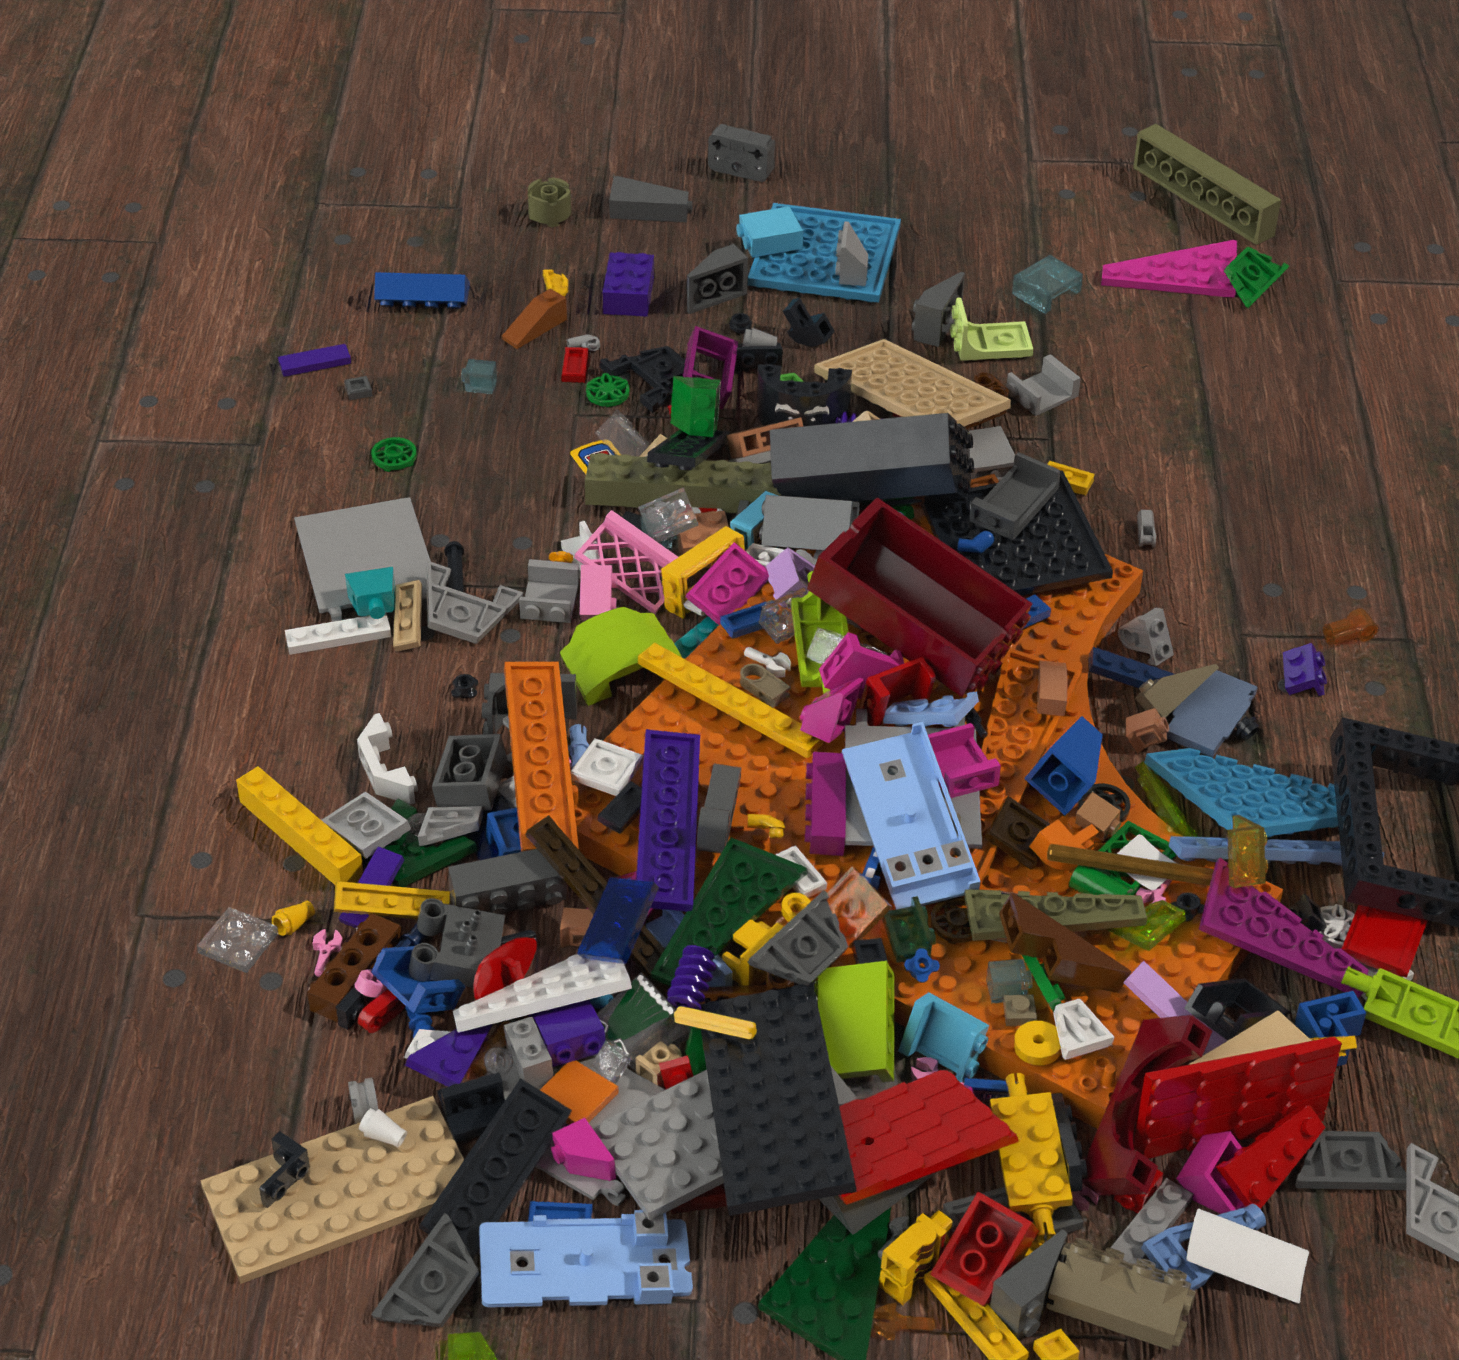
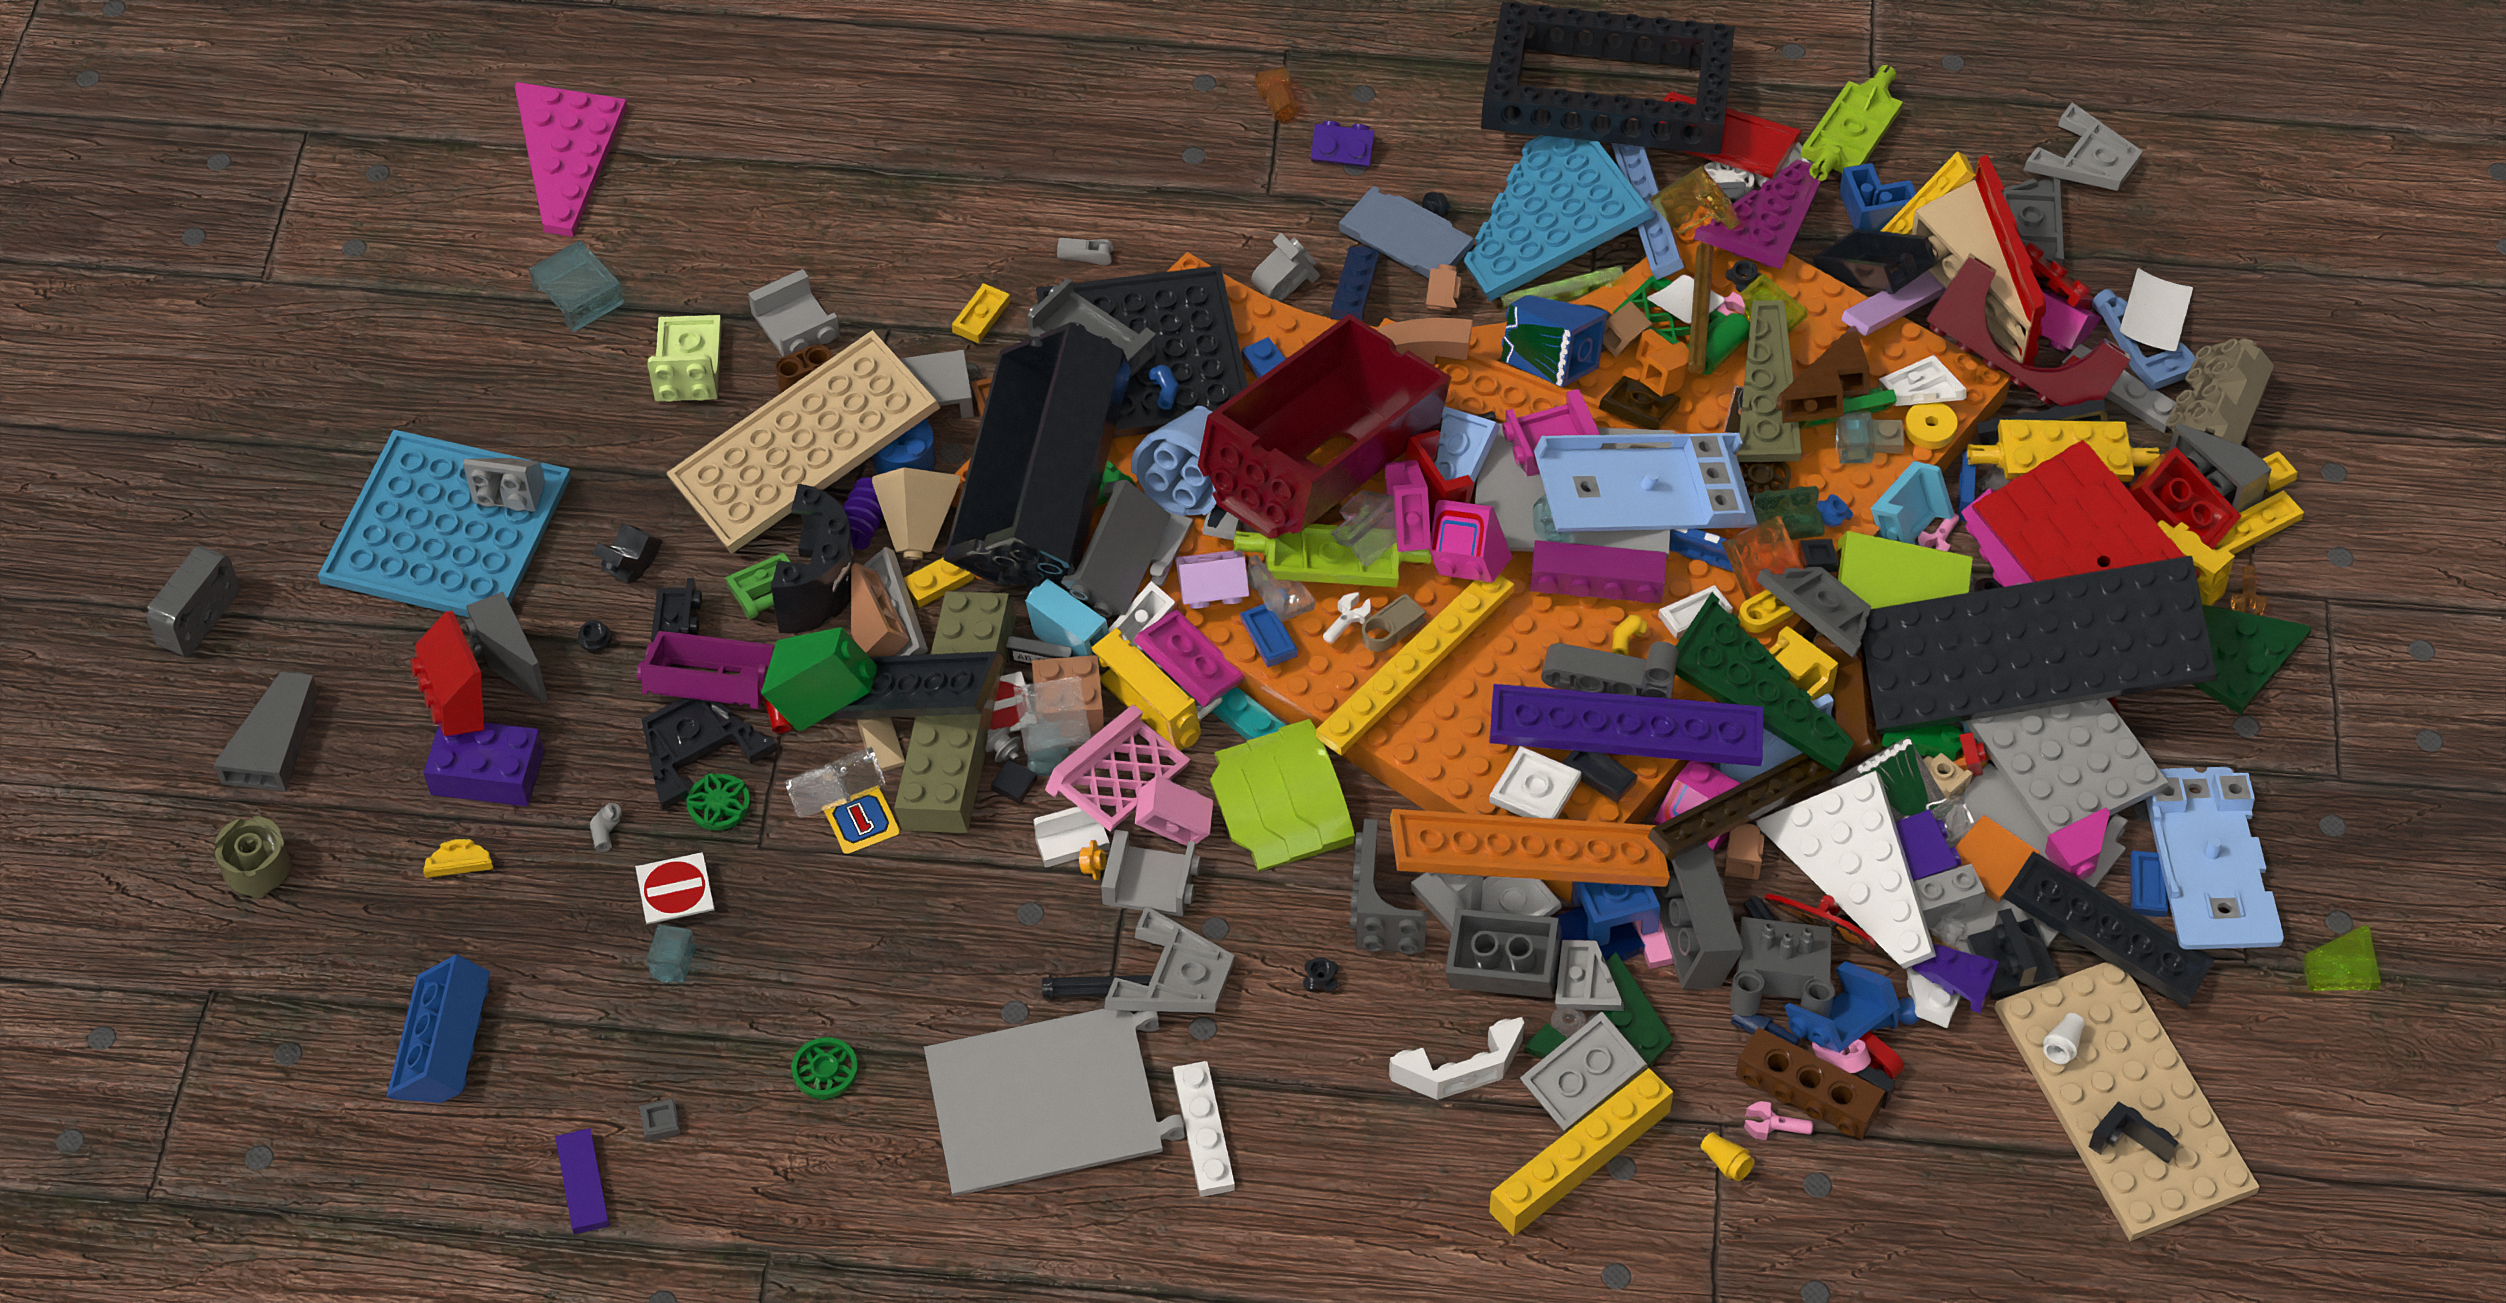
camera: 85 degrees left, 10 degrees up
clear plate [197,907,278,973] -> none
yellow plate [334,881,450,919] -> none
dark purple tile [338,847,404,928] -> none
teal torso [345,566,395,619] -> none
light grey wheel [348,1077,378,1124] -> none
dark grey wing [371,1213,480,1327] -> none
tan tile [393,580,422,652] -> none
dark orange slope [502,288,567,349] -> none
red tile [562,347,588,383] -> none
clear blue tile [577,877,659,964] -> none
dark purple piece [667,945,716,1010] -> none
yellow axle [674,1006,757,1040] -> none
medium azure brick [736,206,803,257] -> none
light grey cone [743,328,777,347] -> none
dark grey slope [911,272,965,347] -> none
olive brick [1133,124,1281,245] -> none
dark tan slope [1135,664,1219,718] -> none
green wing [1224,246,1289,309] -> none
none -> red slope [411,610,484,736]
none -> piece [635,852,714,925]

